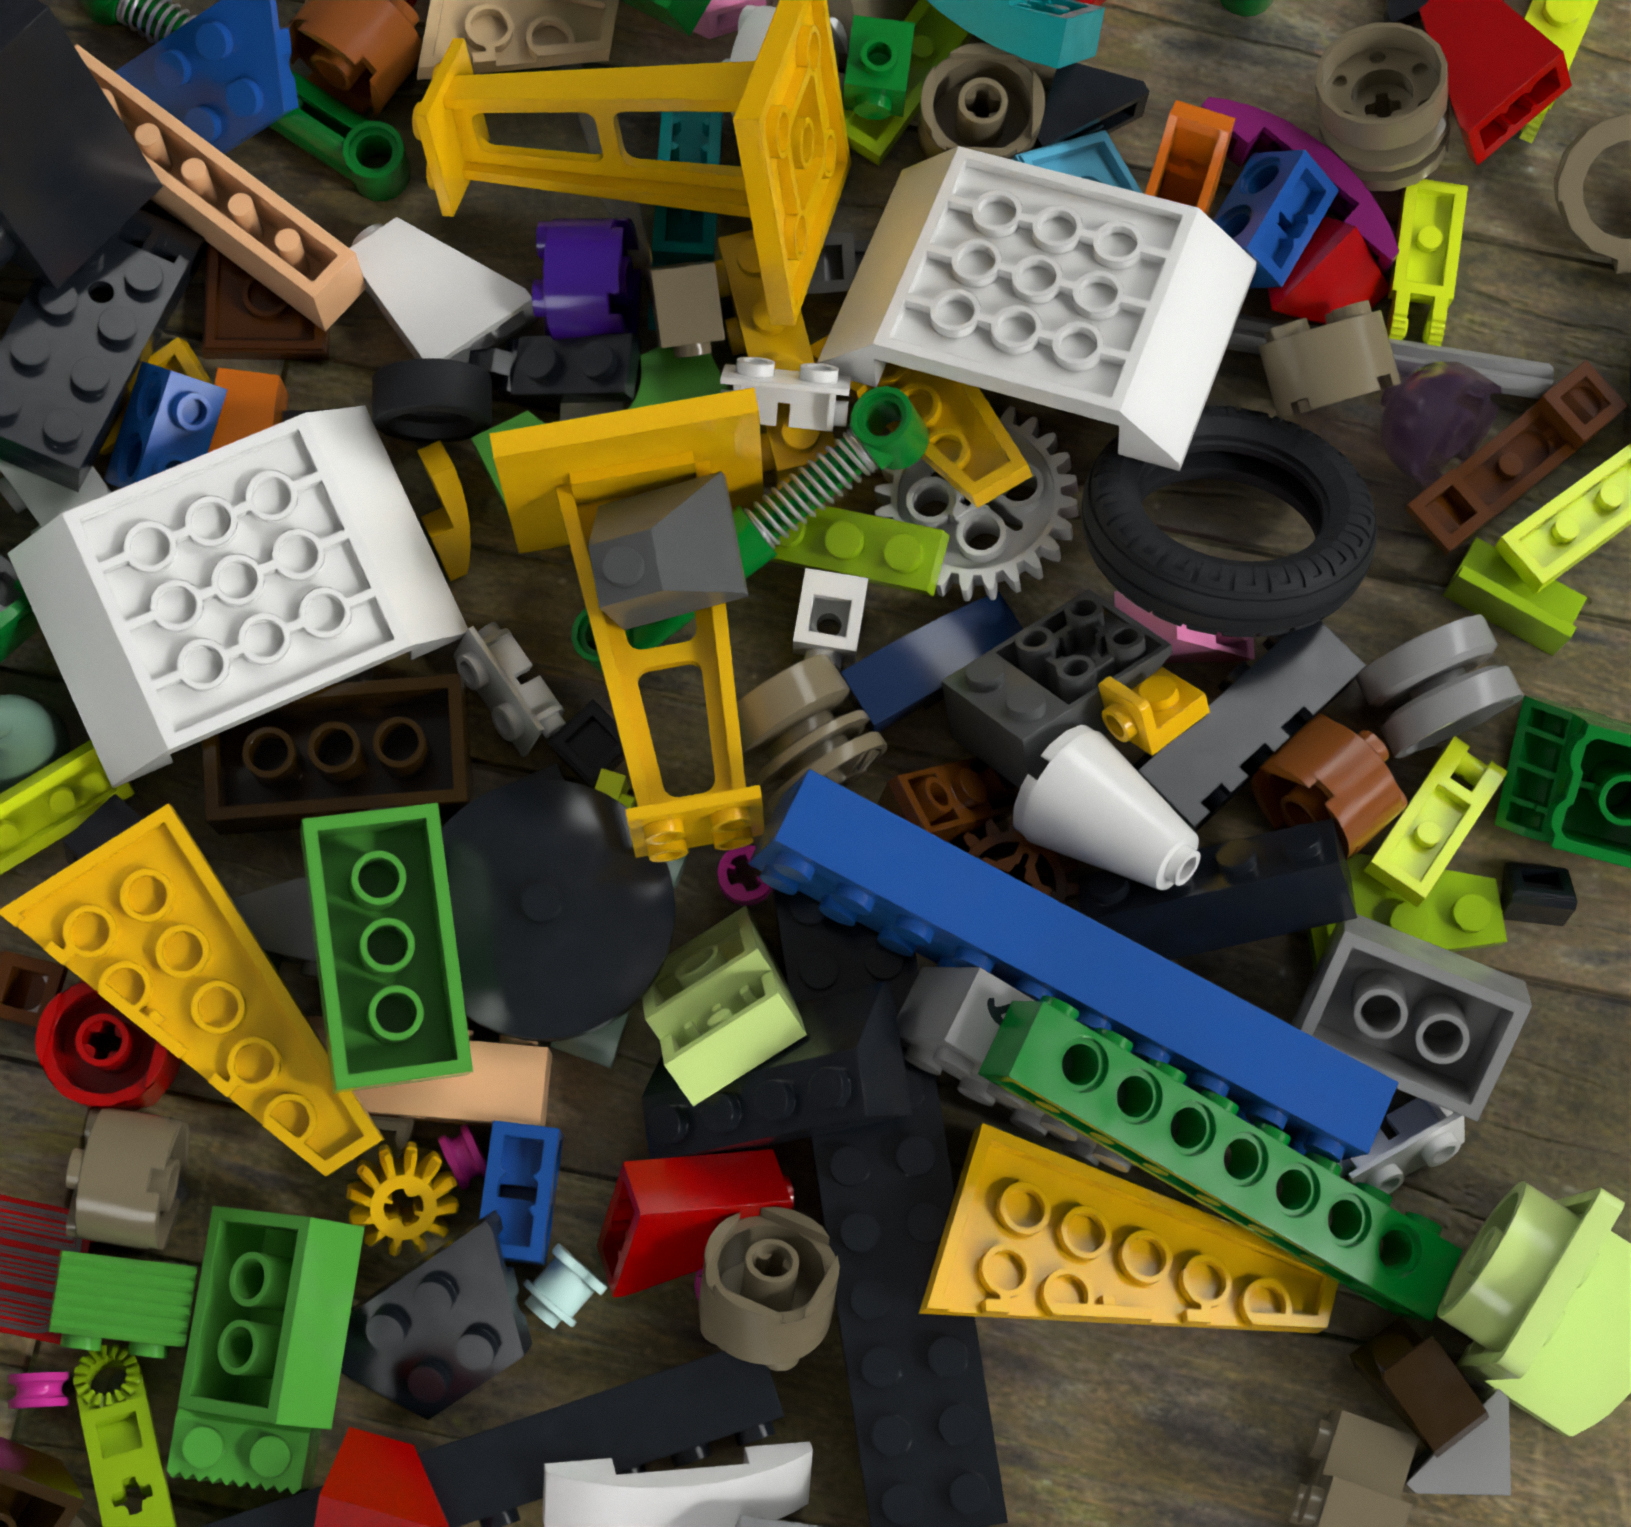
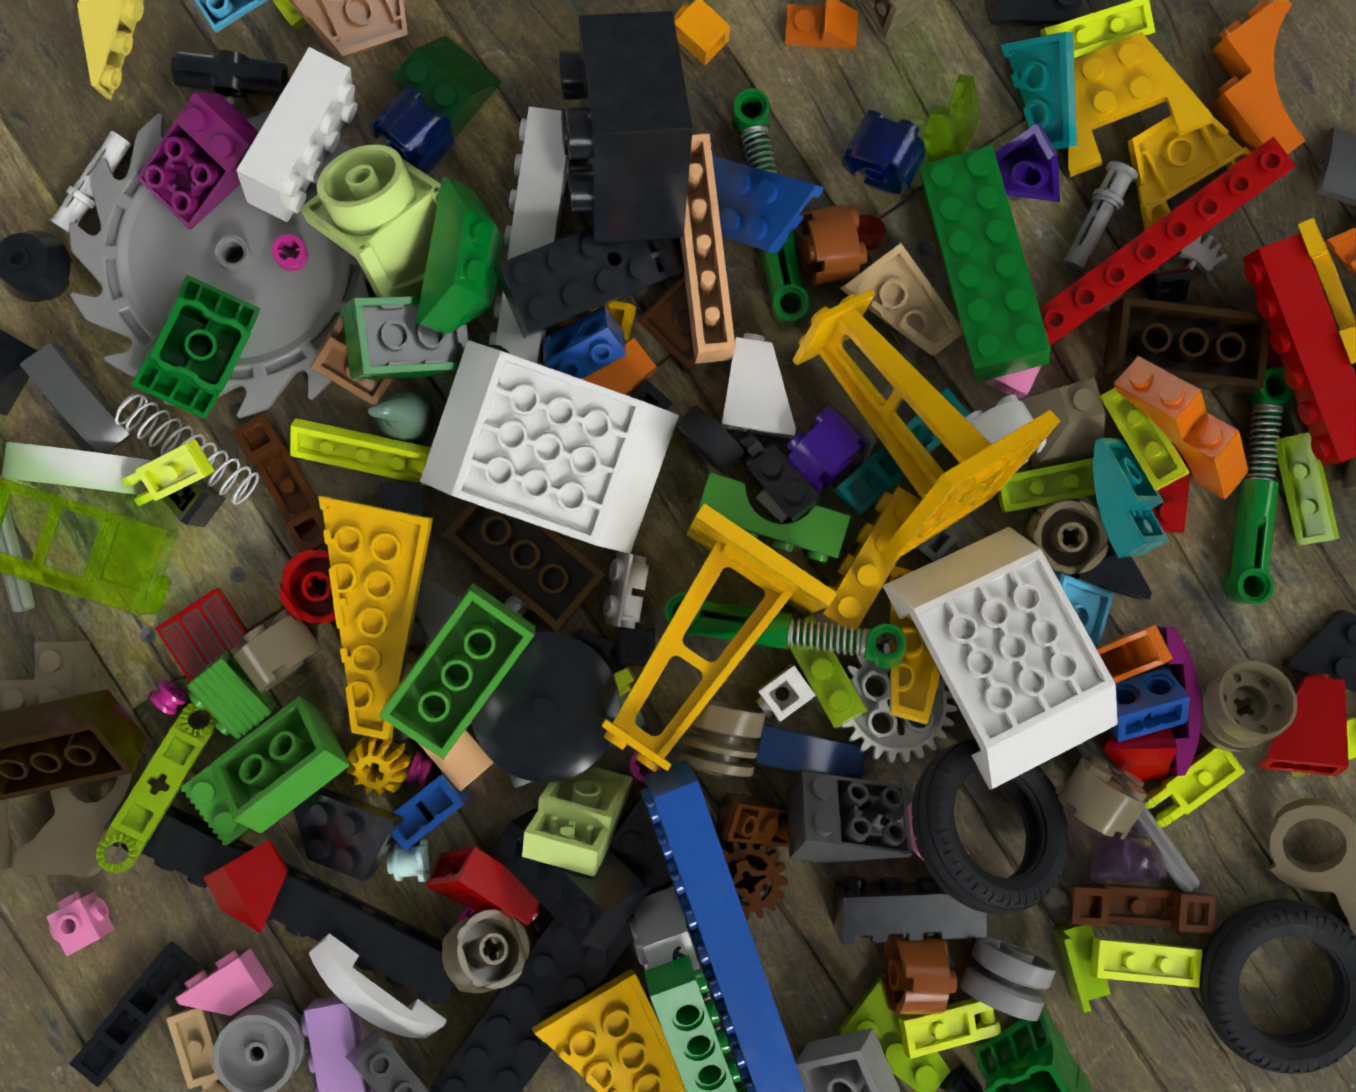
camera: 45 degrees right, 10 degrees up
yellow slope [417,440,471,581] -> none
dark grey slope [588,471,749,630] -> none
dark tan arch [644,260,725,358] -> none
white hinge [720,357,851,432] -> none
green brick [843,15,915,120] -> none
white cone [1013,724,1201,890] -> none
black brick [1078,818,1357,960] -> none
yellow bracket [1098,667,1210,756] -> none

